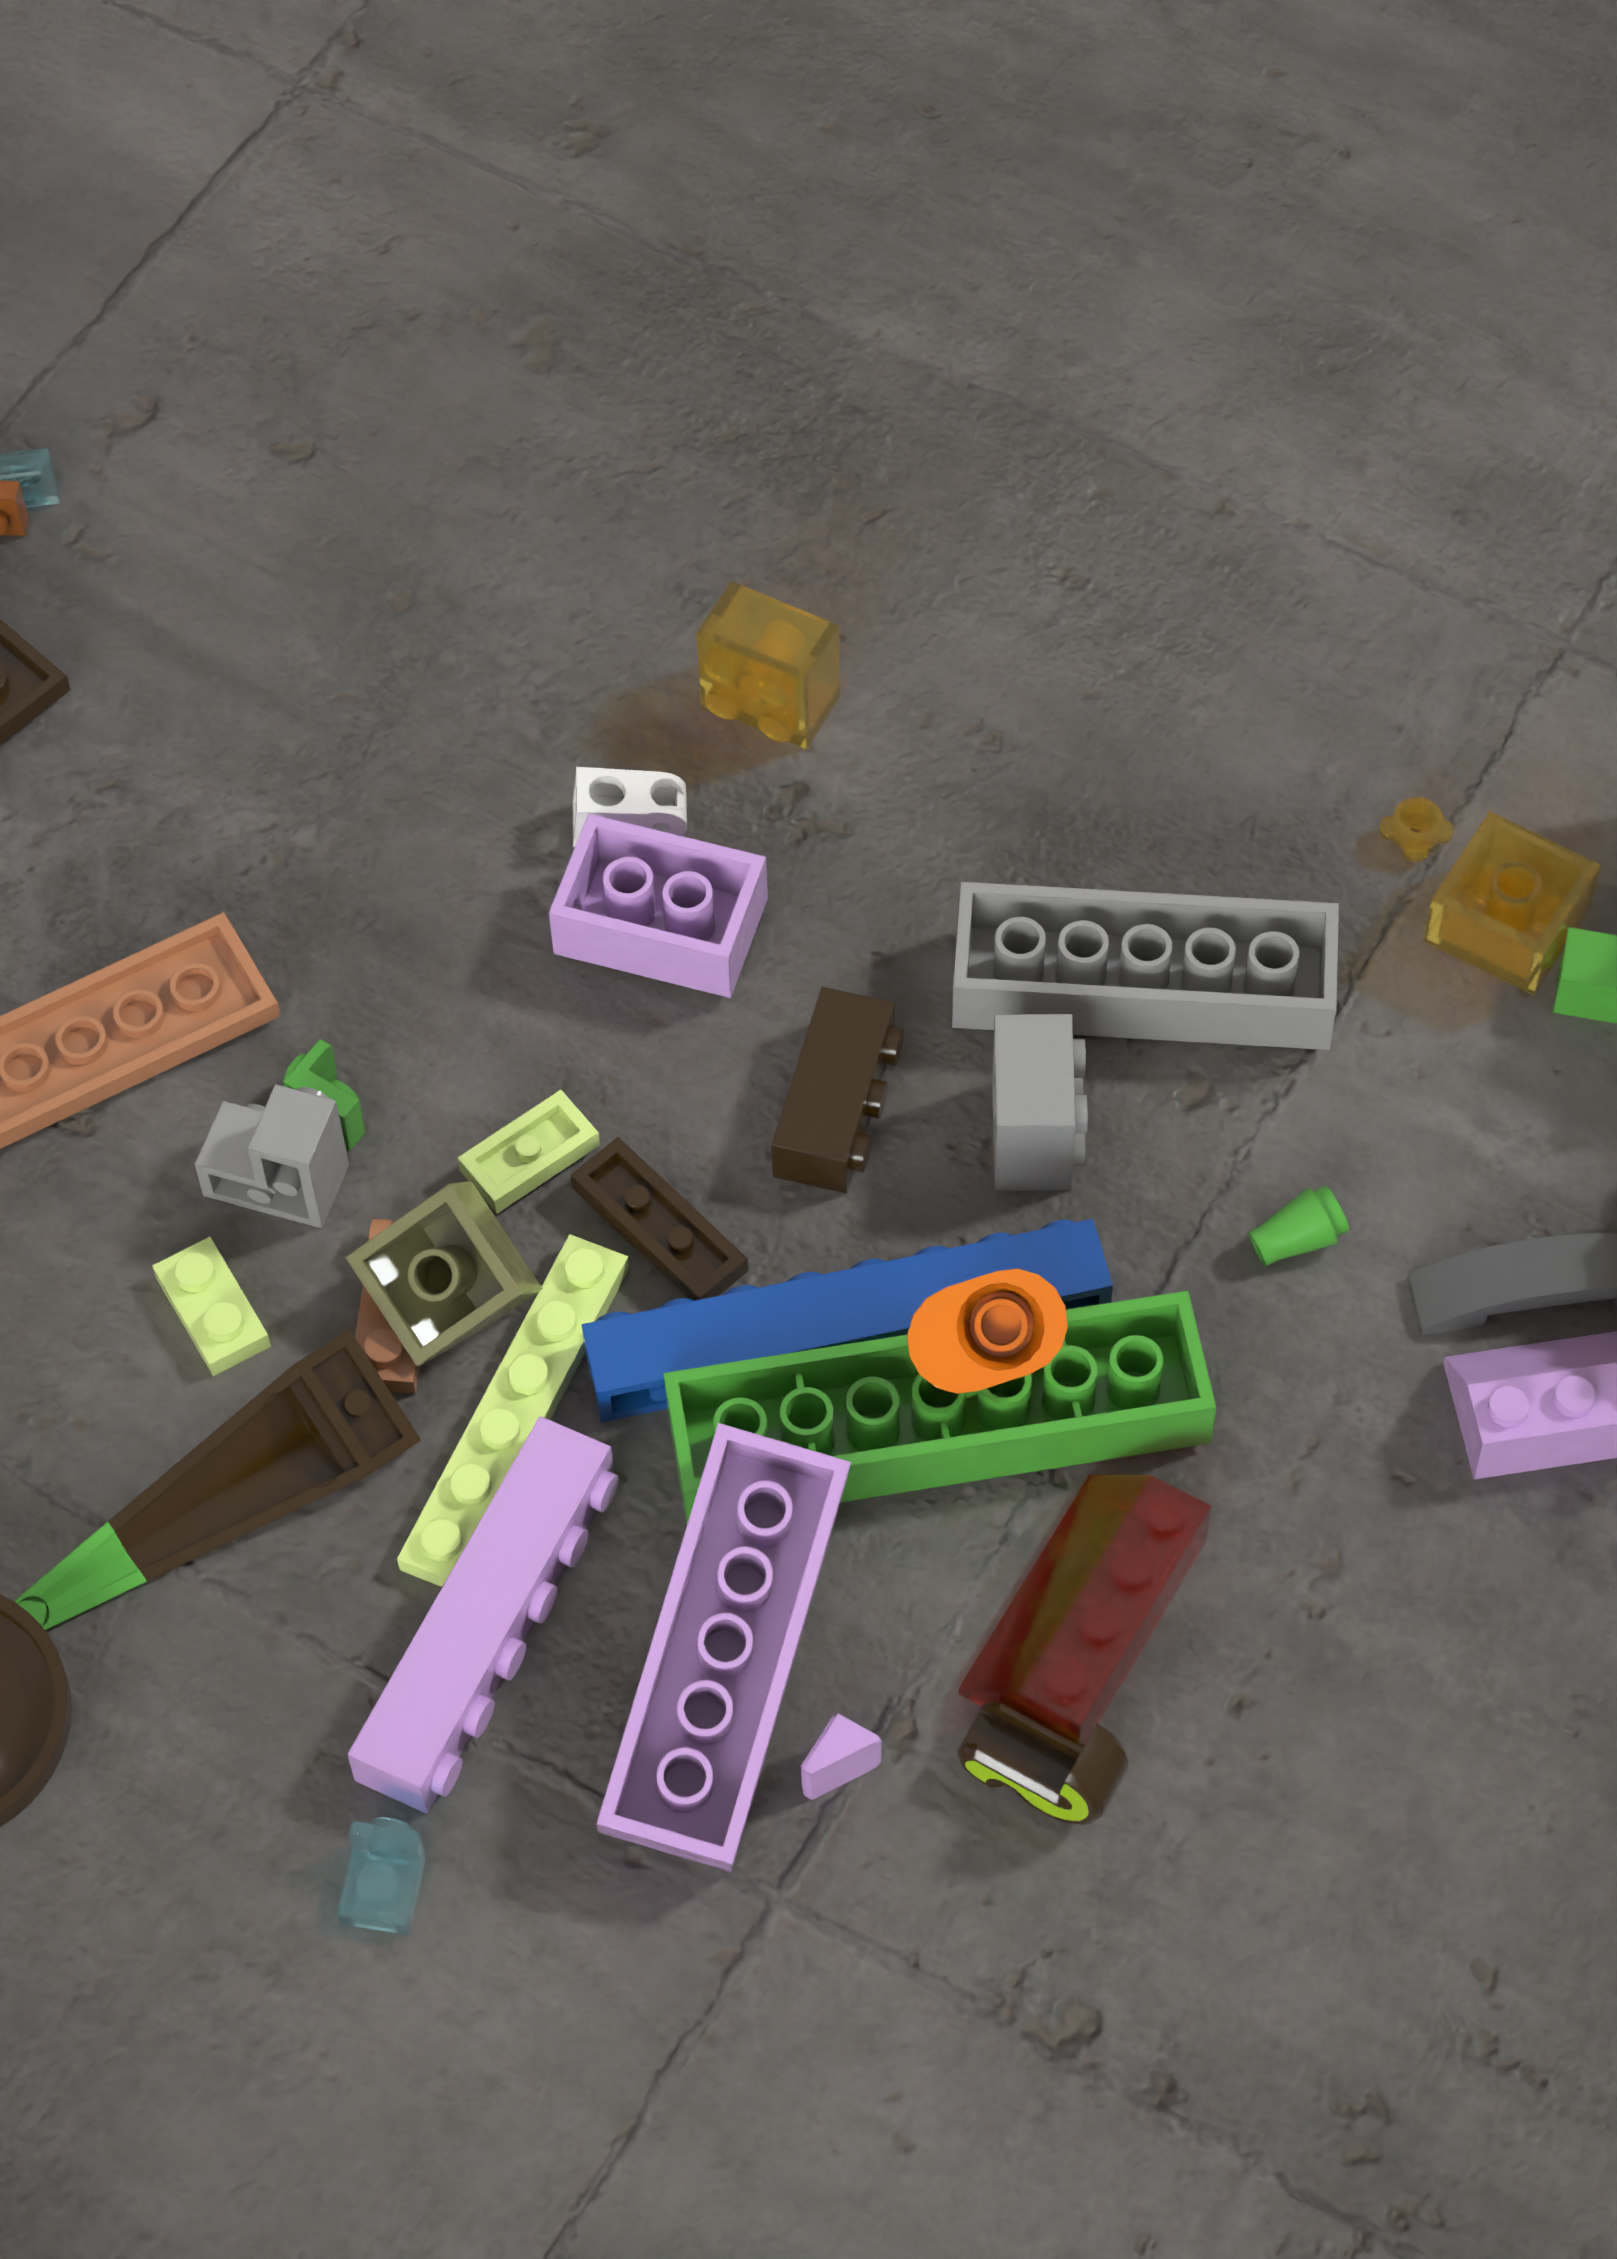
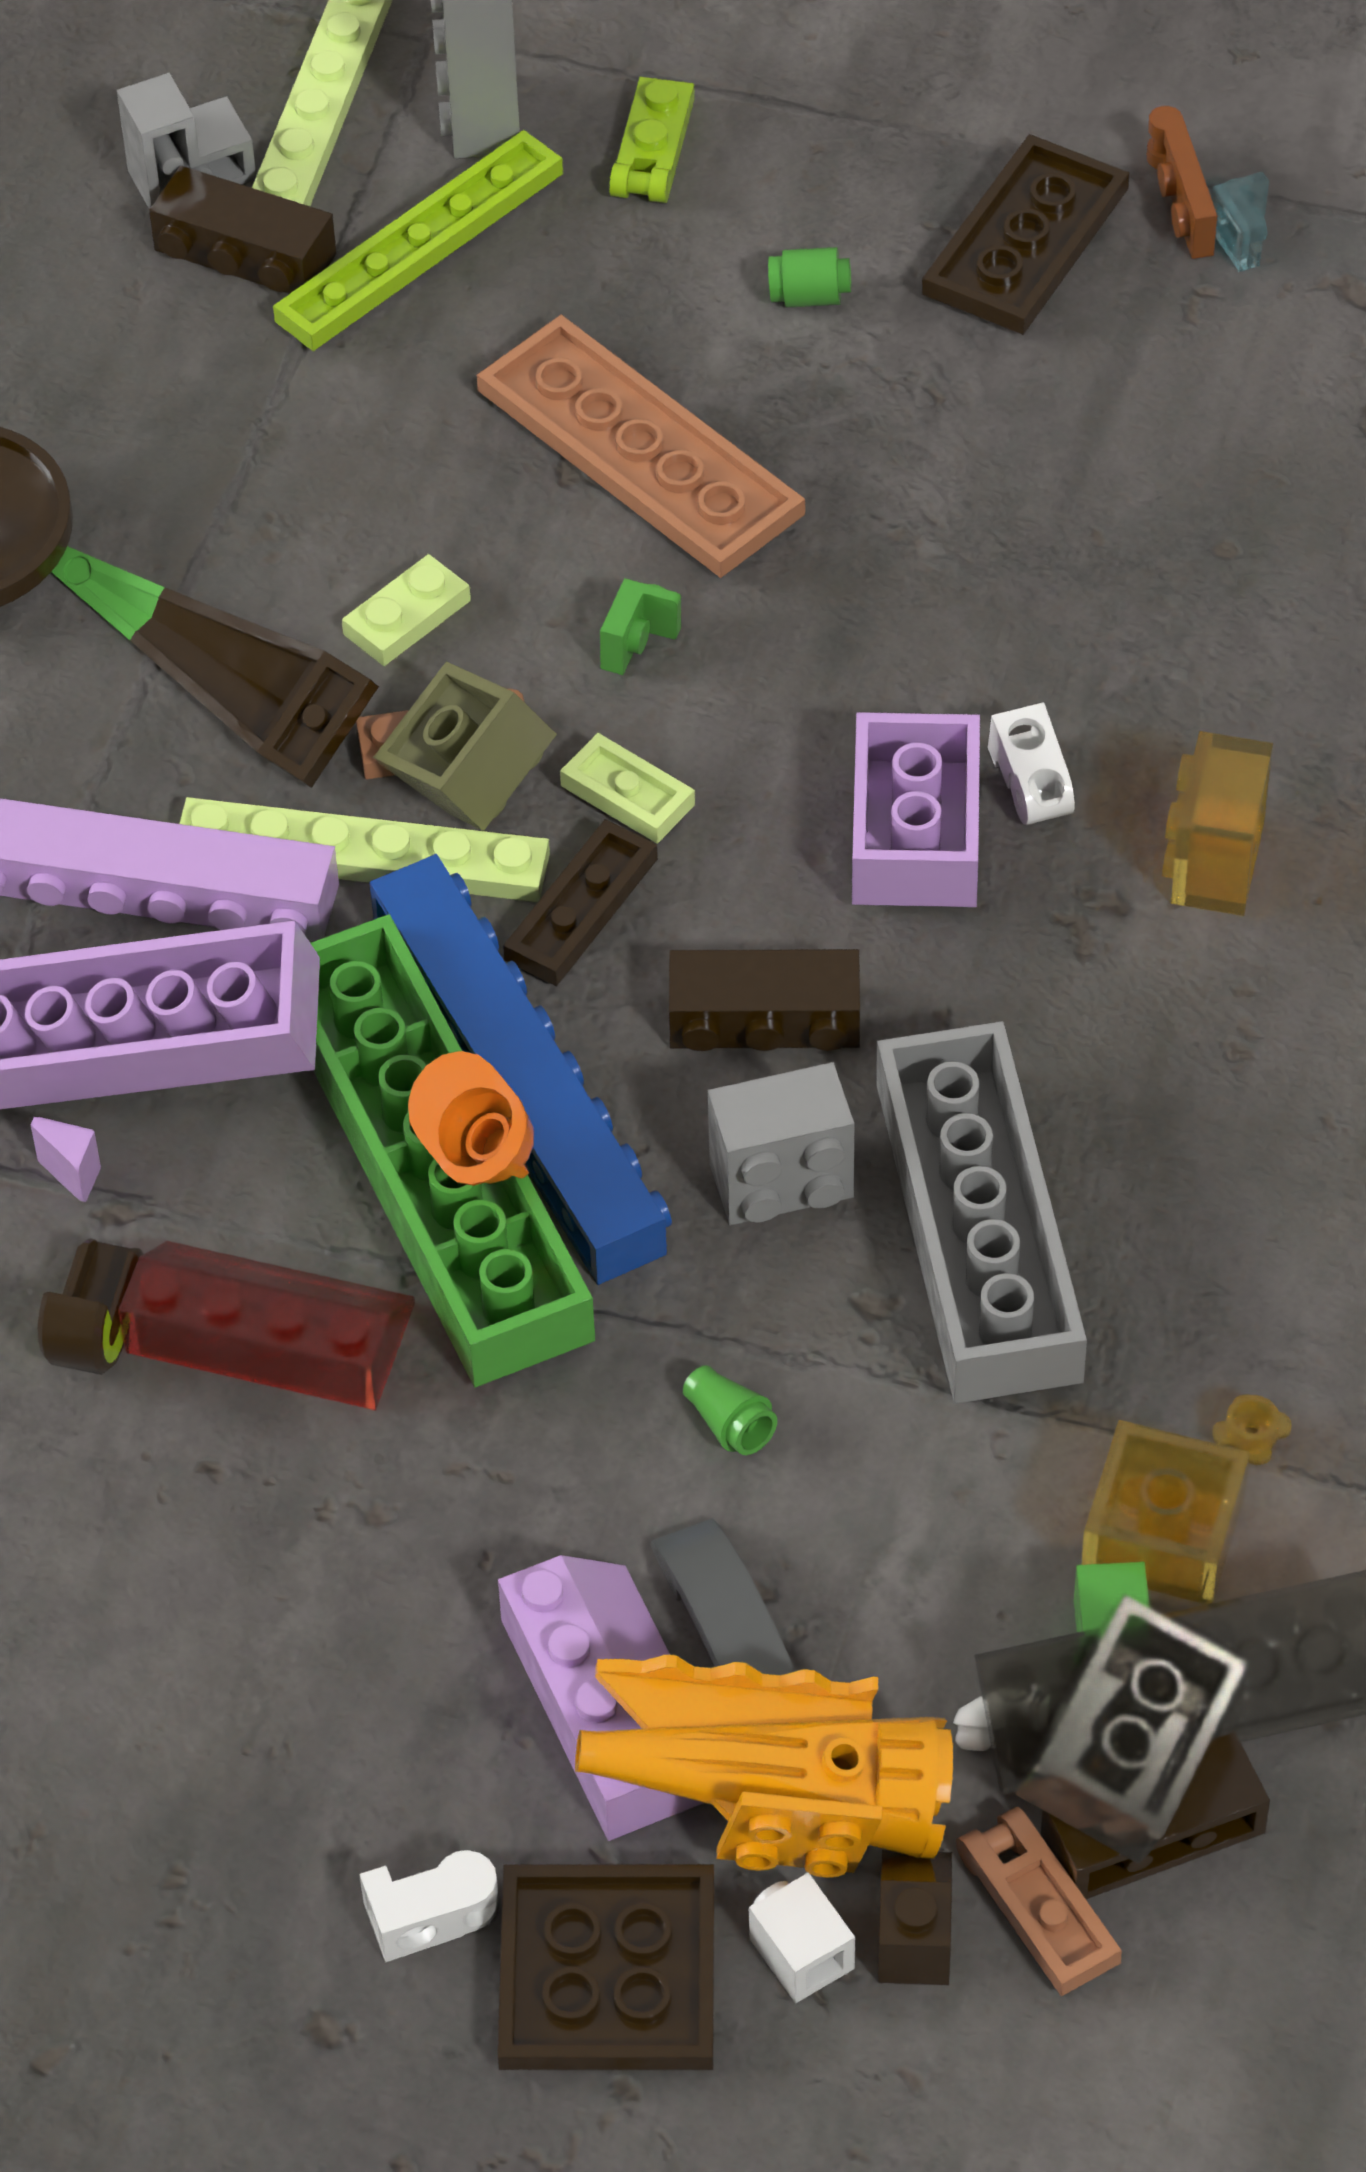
camera: 75 degrees right, 5 degrees down
light grey brick [195,1084,349,1228] -> none

